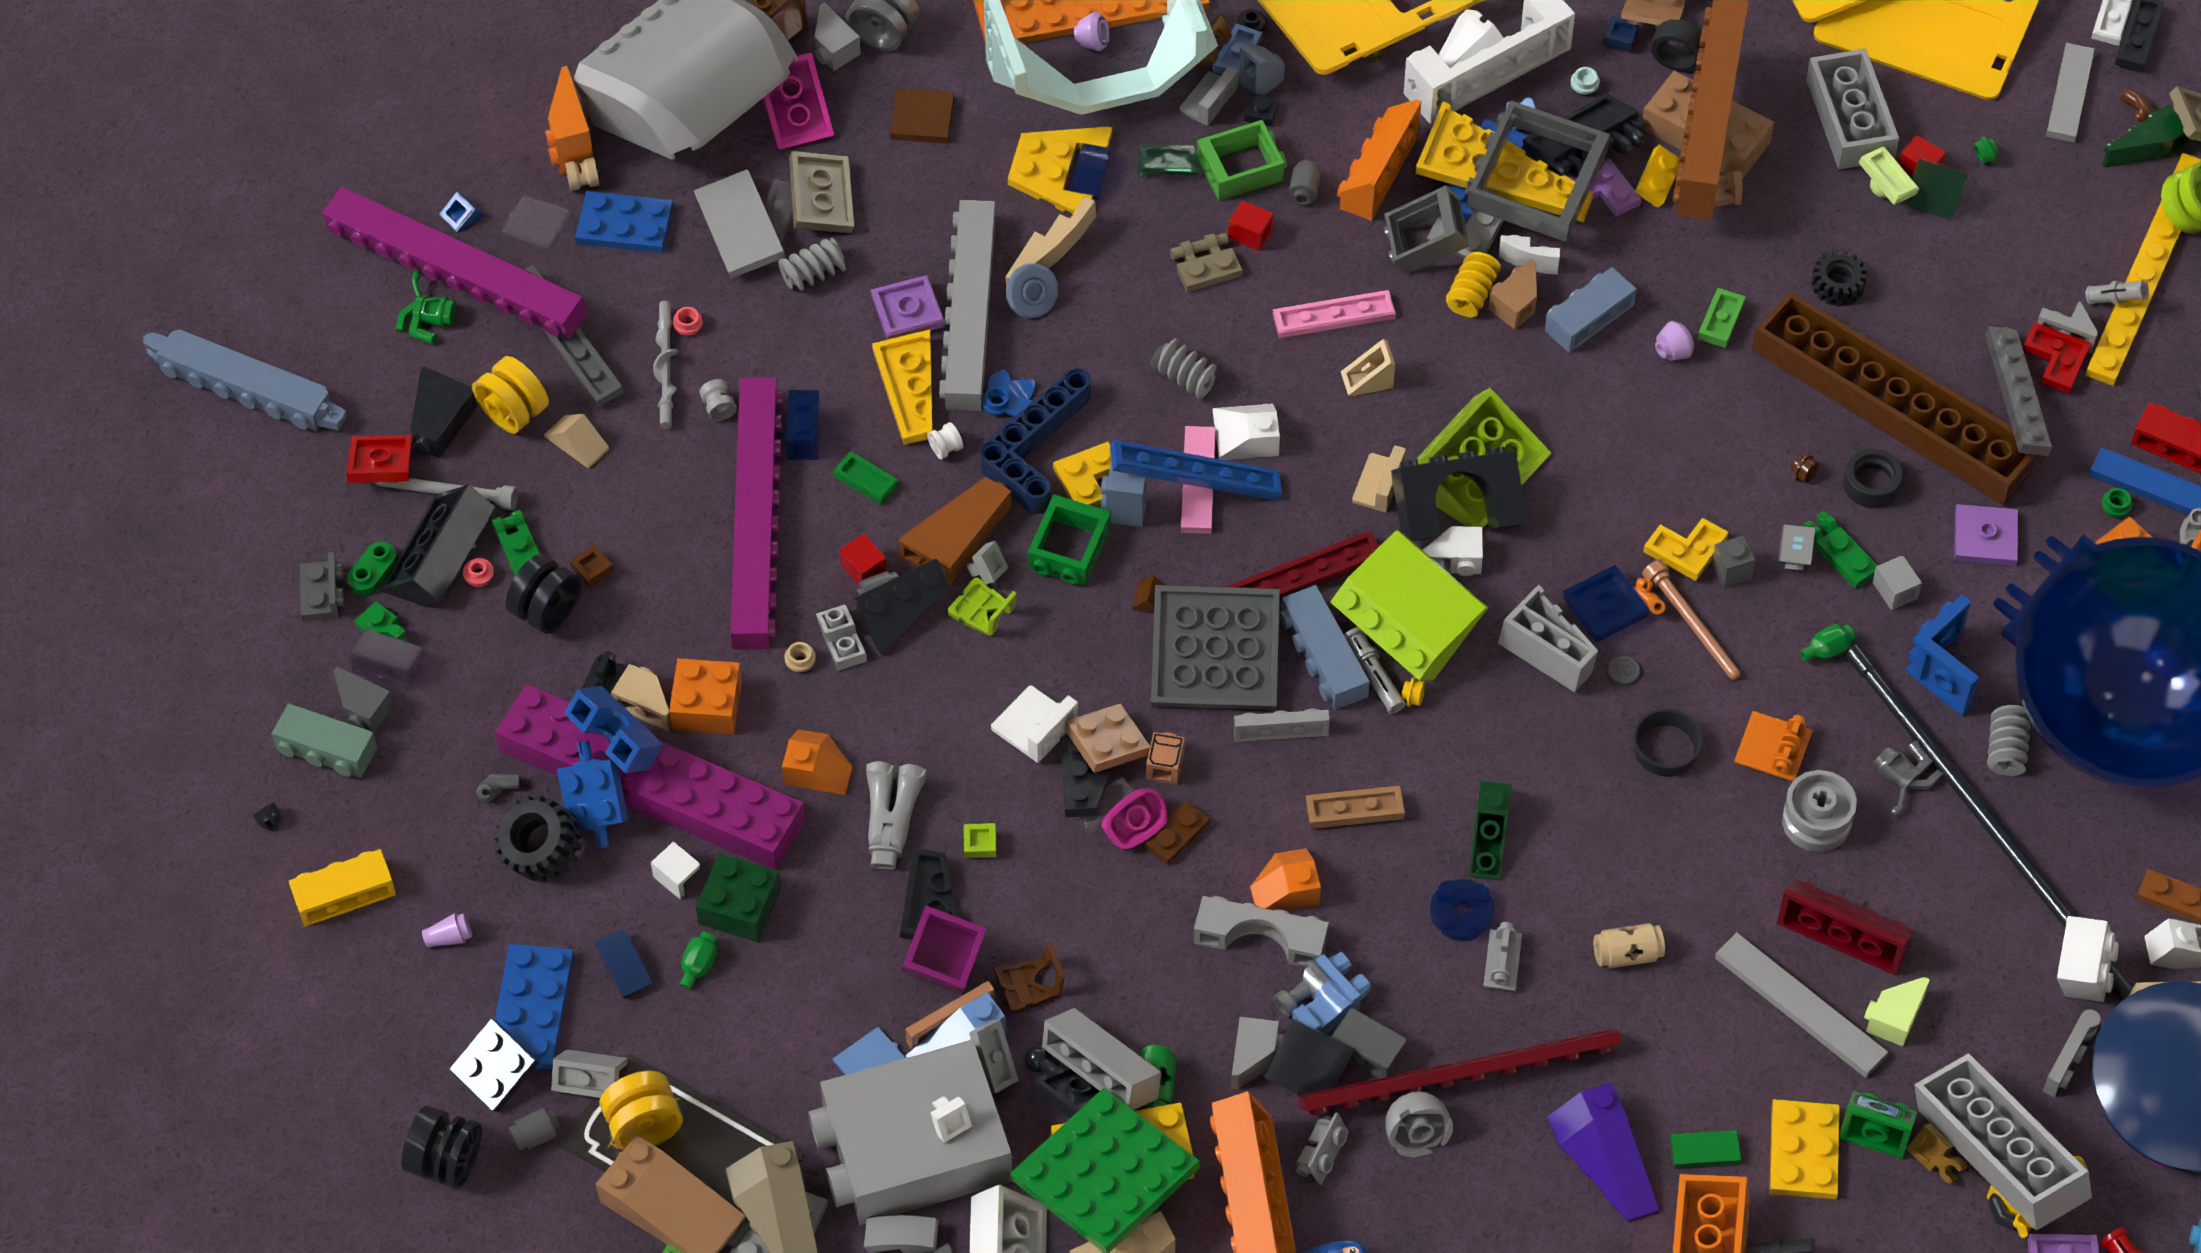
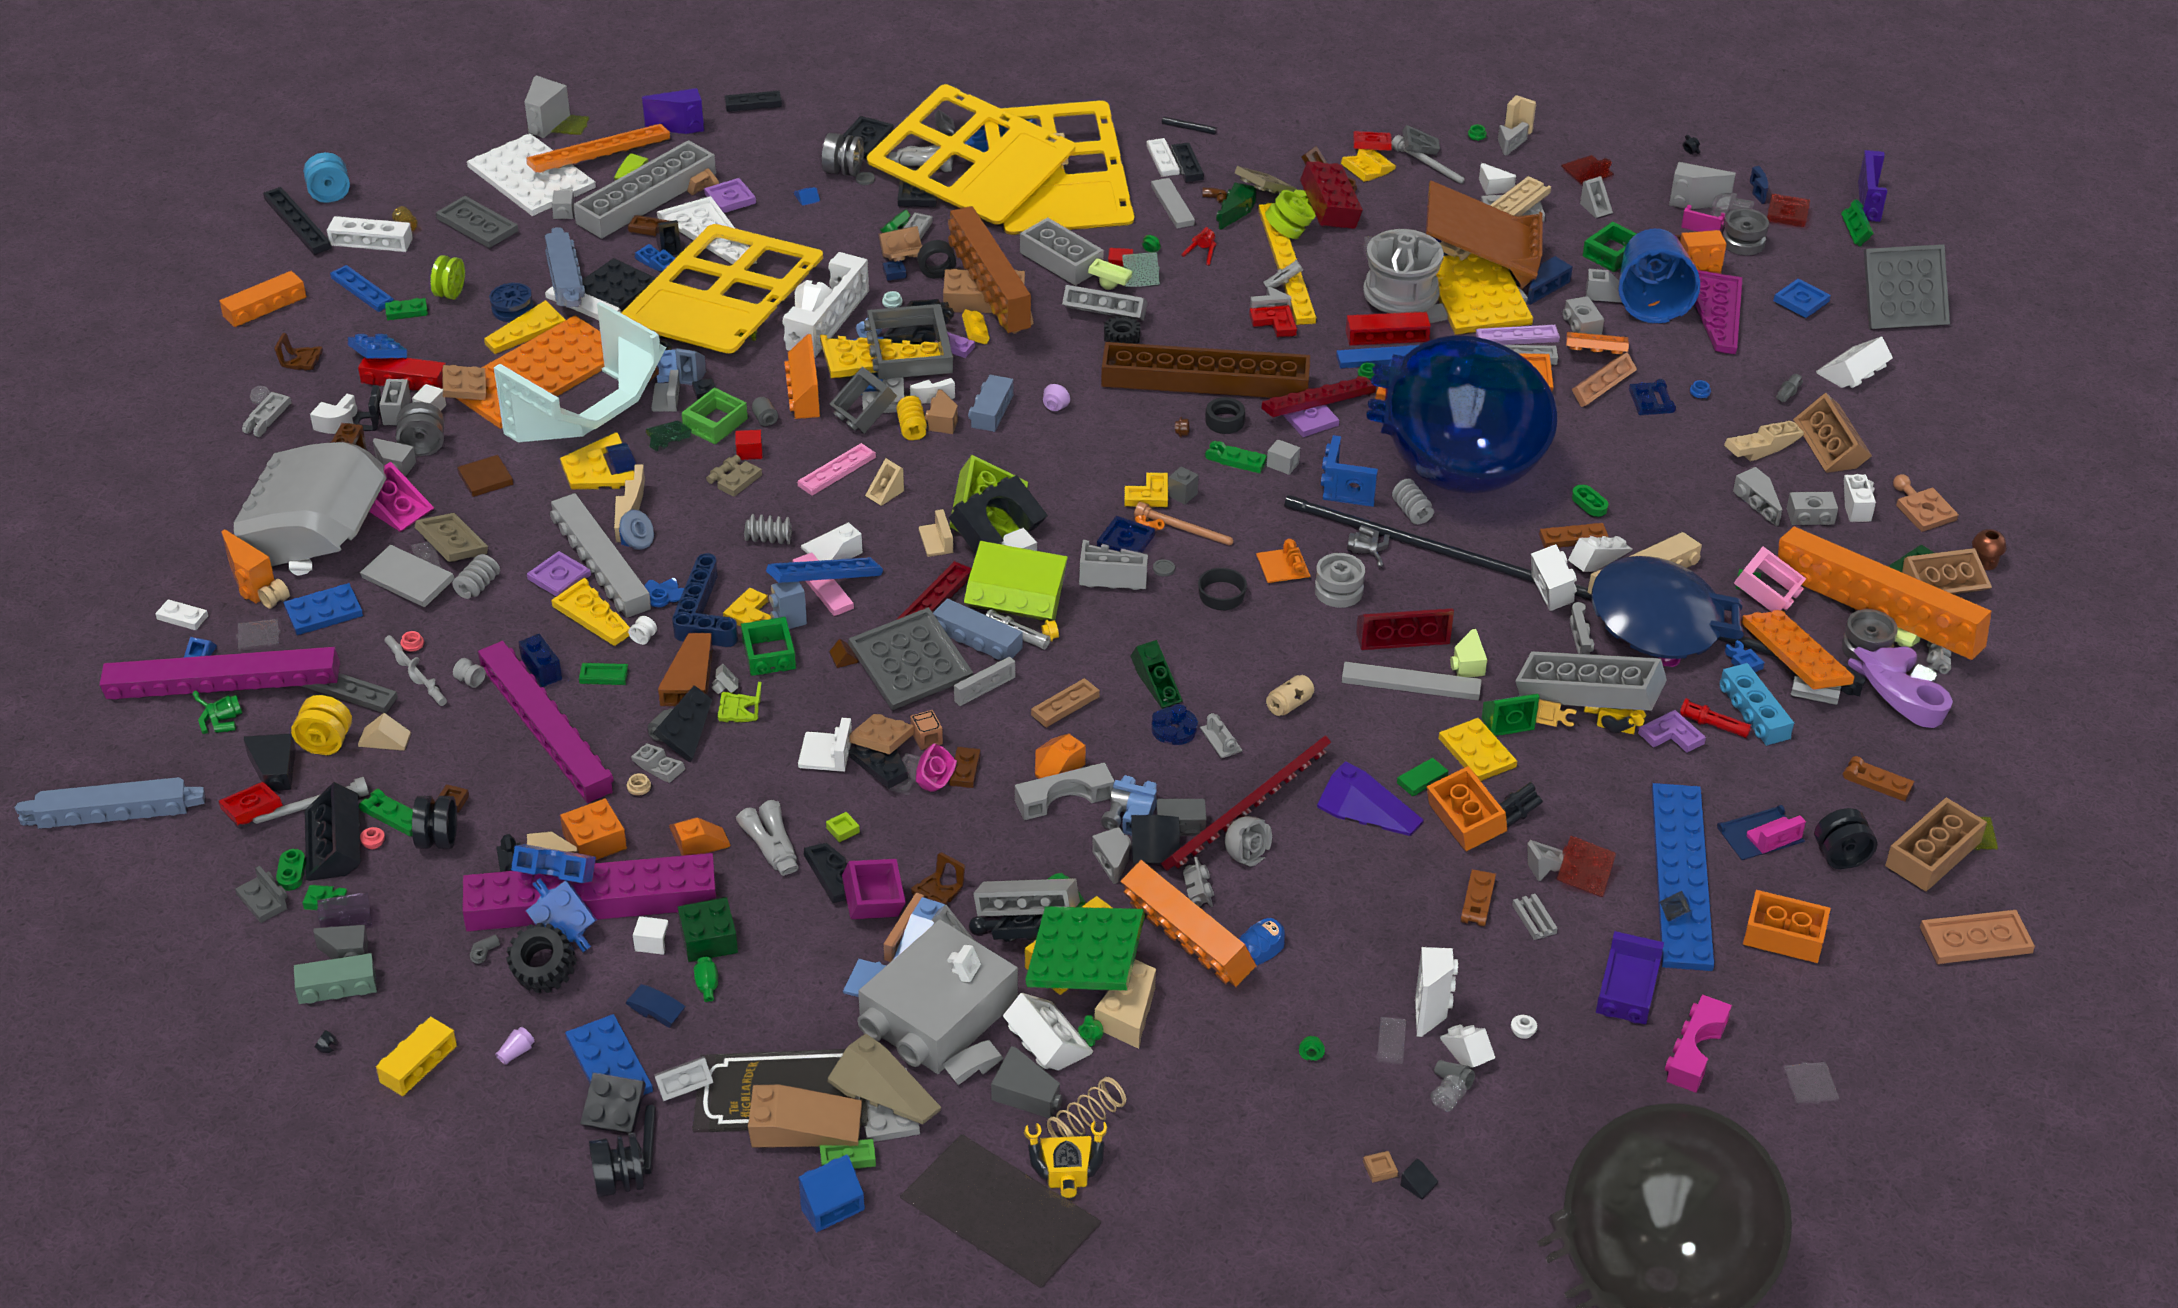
camera: 35 degrees left, 15 degrees down
dark grey brick [508,1107,560,1151] -> none
yellow wheel [599,1071,683,1150] -> none
red panel [839,535,887,585] -> none
lavender cone [1074,12,1109,51] -> none
bright green plate [1698,288,1746,348] -> none
light grey brick [1778,525,1815,570] -> none
green plant [1799,624,1855,662] -> none
flat silver plate [1985,326,2052,456] -> none
none -> white plate [155,600,208,630]
none -> white plate [289,558,312,576]
none -> black bar [642,1105,656,1174]
none -> light grey brick [1062,285,1148,321]
none -> red plant [1181,227,1216,266]
none -> dark red plate [1261,376,1376,417]

